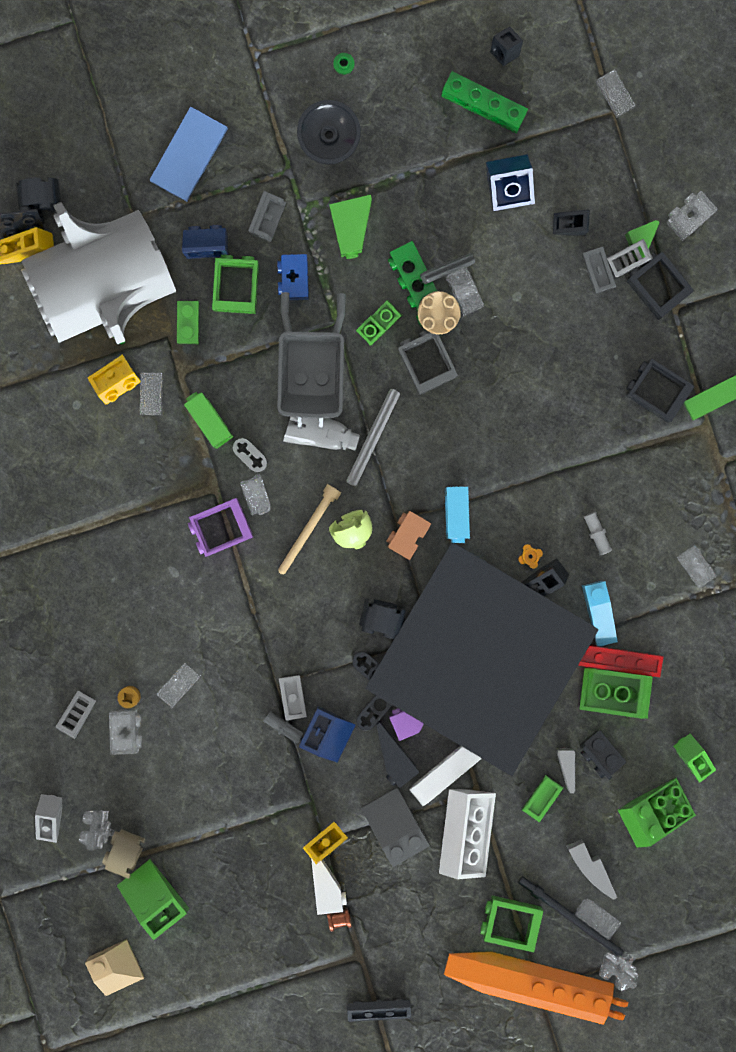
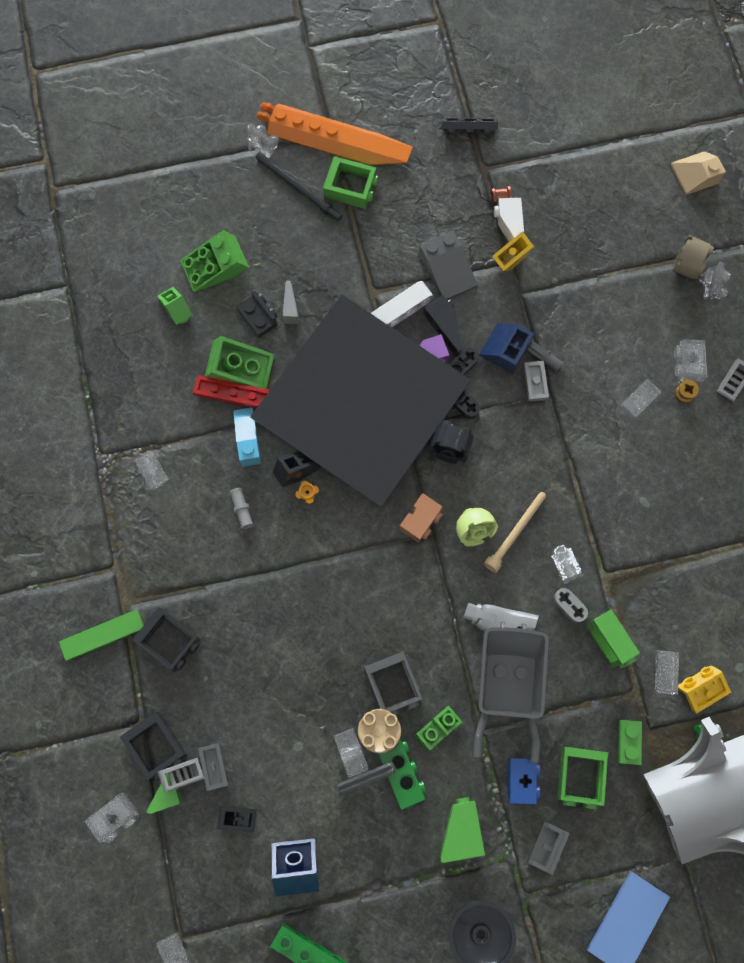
camera: 175 degrees left, 15 degrees down
bright green slope [117,859,189,940] -> none
dark blue slope [182,225,229,259] -> none
medium lavender window [188,498,254,557] -> none
light grey axle [346,389,400,486] -> none
white slope [439,789,496,879] -> none
medium azure window [445,487,470,543] -> none
bright green tile [522,775,563,822] -> none
light grey slope [566,839,617,900] -> none
clear plate [574,897,621,940] -> none

